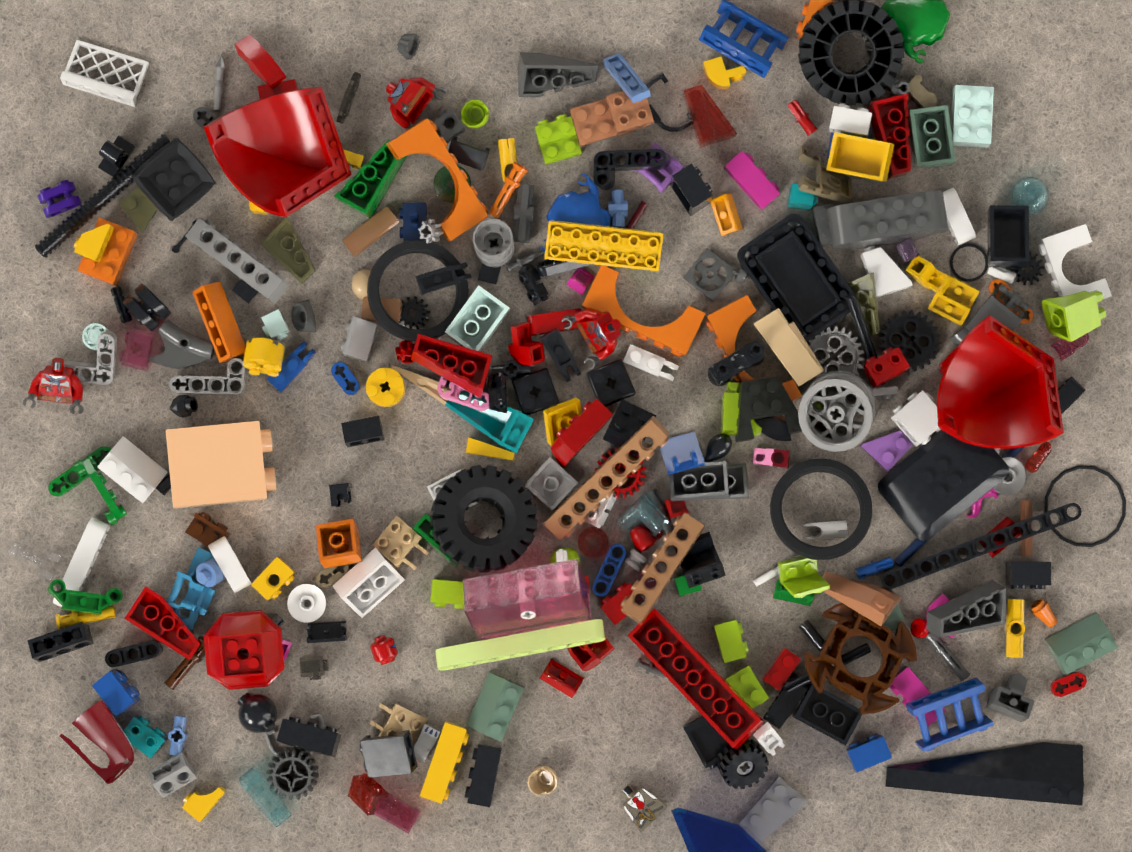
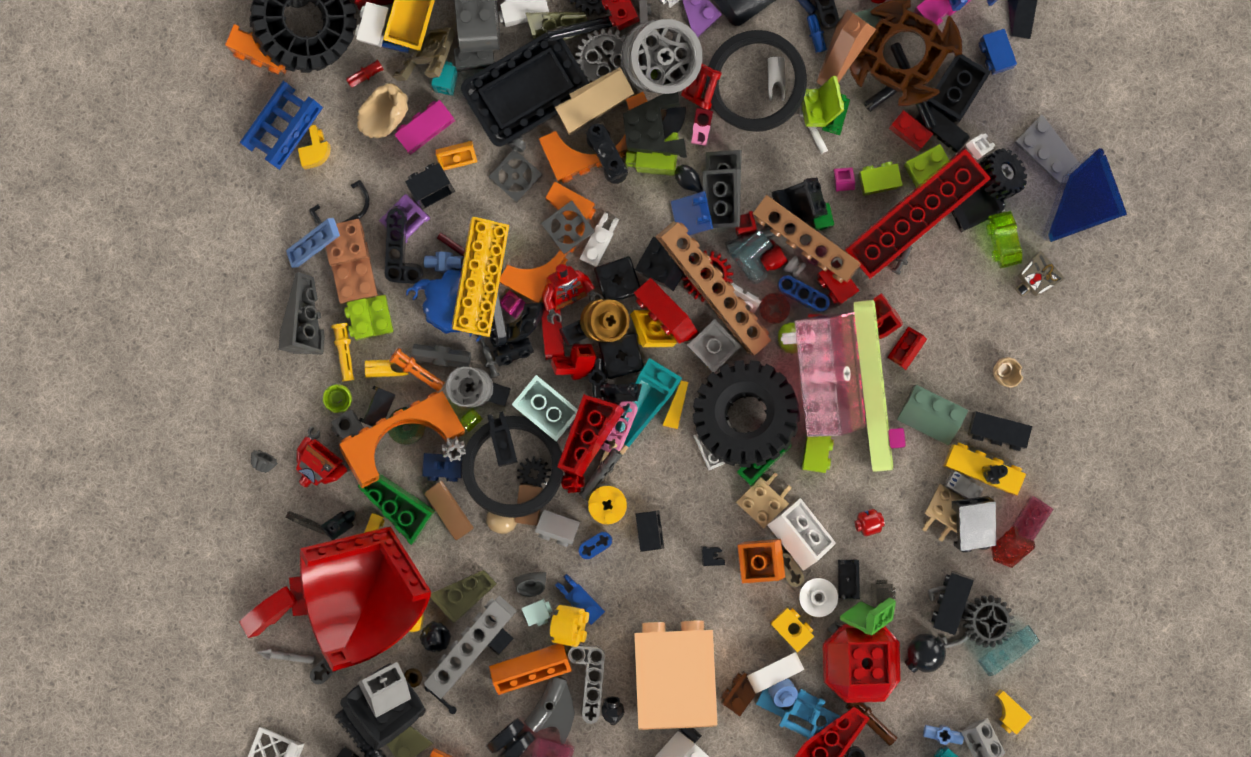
camera: 85 degrees left, 0 degrees up
clear red wedge [683,85,737,148] -> none
none -> black hinge [320,510,356,540]
none -> yellow pin [331,323,355,382]
none -> tan hair [357,83,408,138]
none -> light grey slope [358,662,411,718]
none -> dark brown cone [404,668,423,688]
none -> black piece [420,621,451,652]
none -> clear neon green brick [459,408,483,432]
none -> black tile [506,302,544,344]
none -> dark grey piece [541,201,595,254]
none -> dark grey pin [579,448,622,501]
none -> pearl gold wheel [580,299,630,342]
none -> red plate [681,63,722,110]
none -> dark pink slope [834,167,855,192]
none -> bright green bracket [840,597,896,635]
none -> dark pink slope [889,428,906,448]
none -> black hinge [982,465,1008,484]
none -> clear neon green brick [986,211,1023,269]

